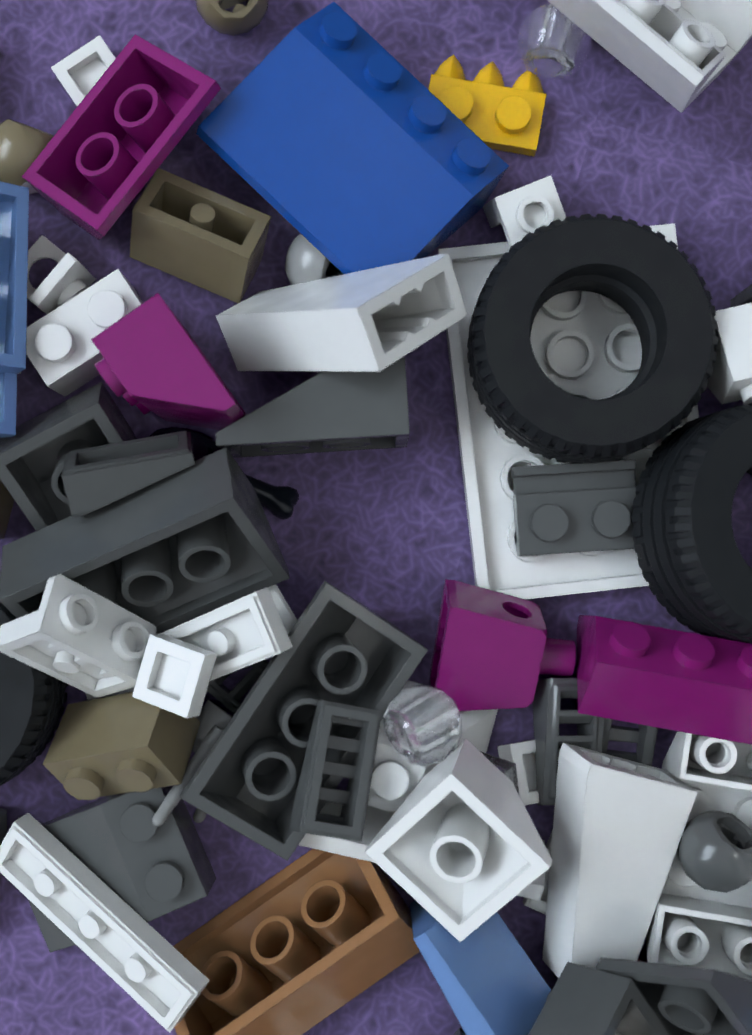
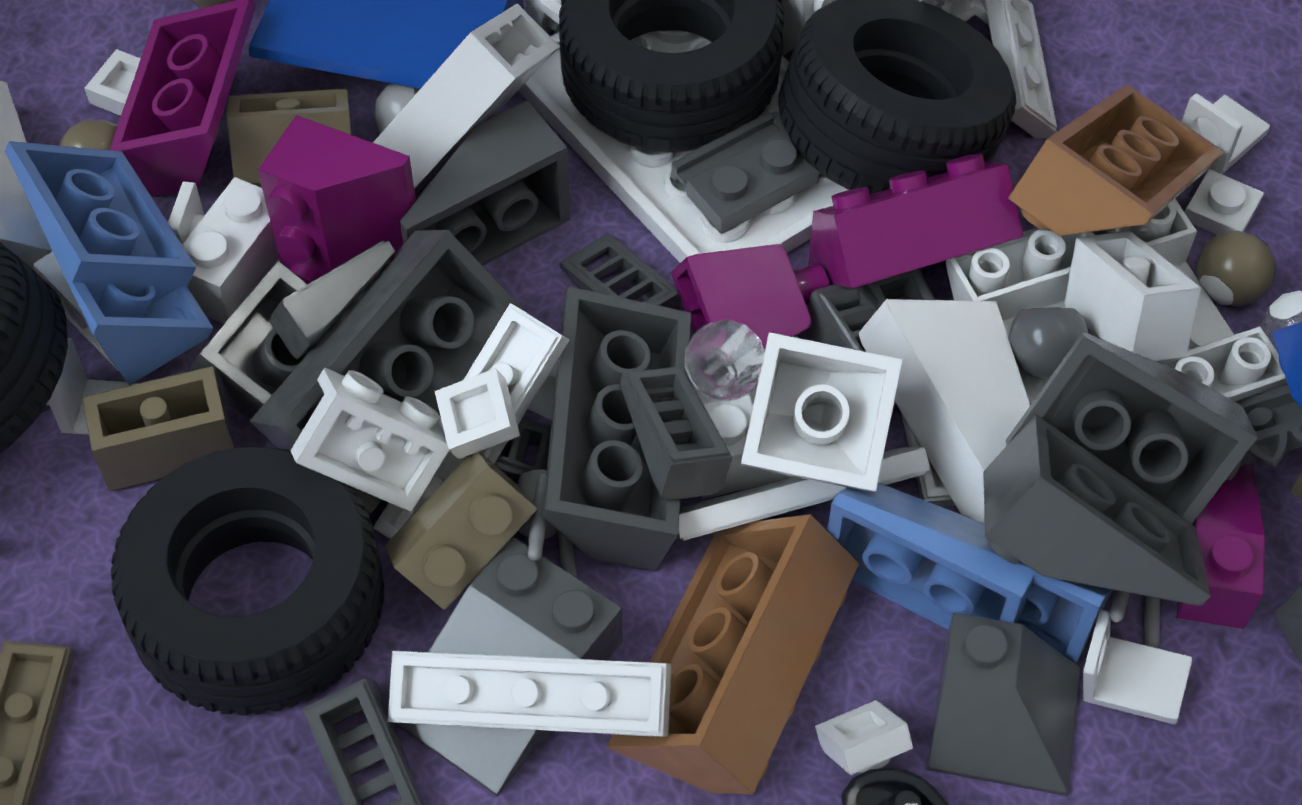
camera: 30 degrees left, 30 degrees down
none -> dark grey slope [559,234,681,310]

